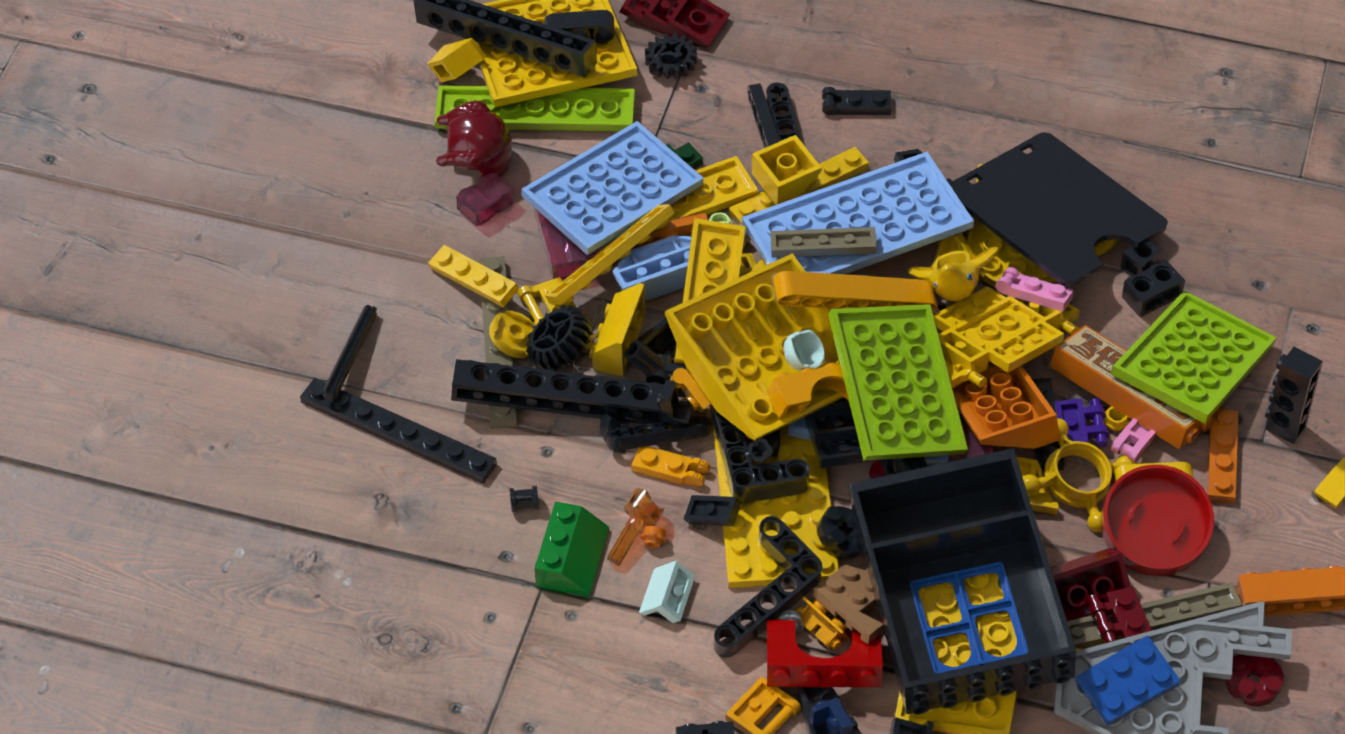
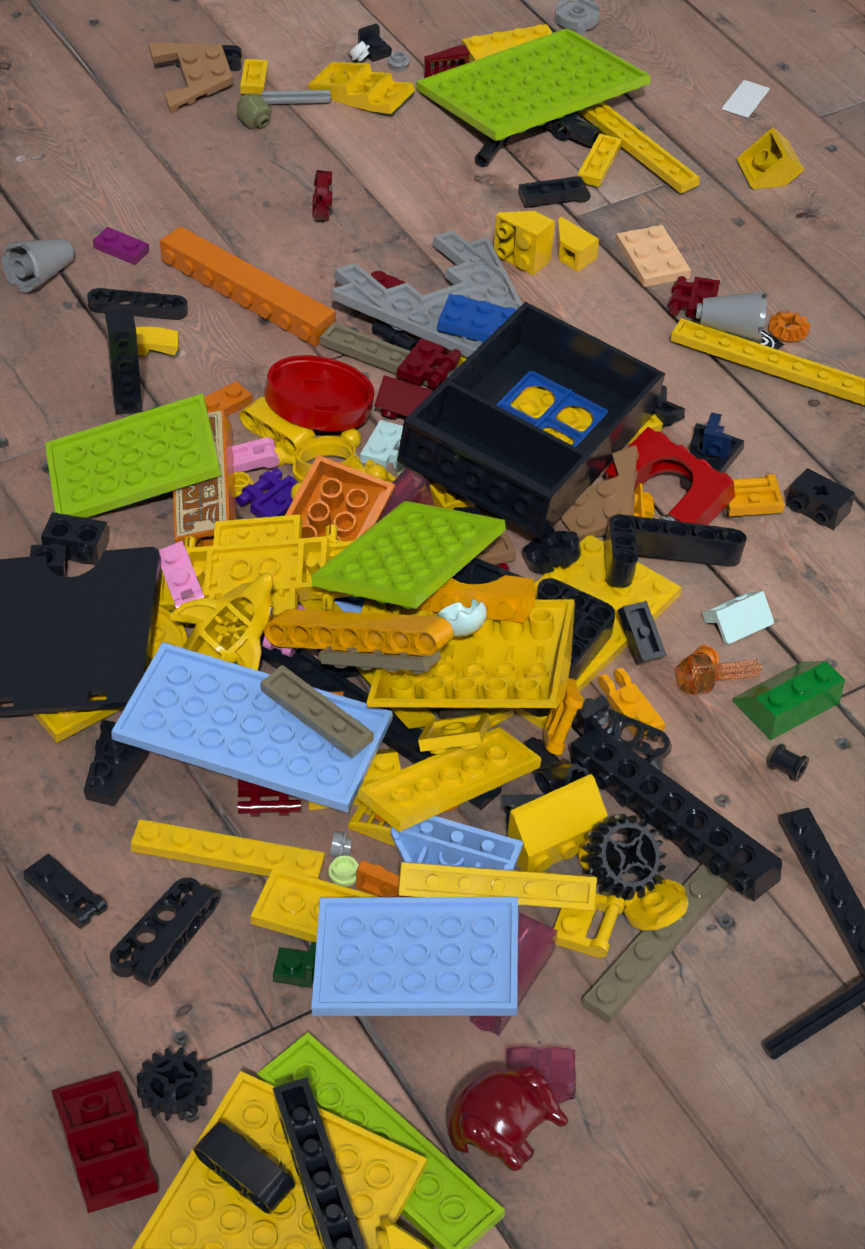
camera: 140 degrees left, 5 degrees down
yellow plate [428,245,519,307] -> none
yellow slope [752,135,822,205] -> none
none -> light aqua plate [360,420,405,471]

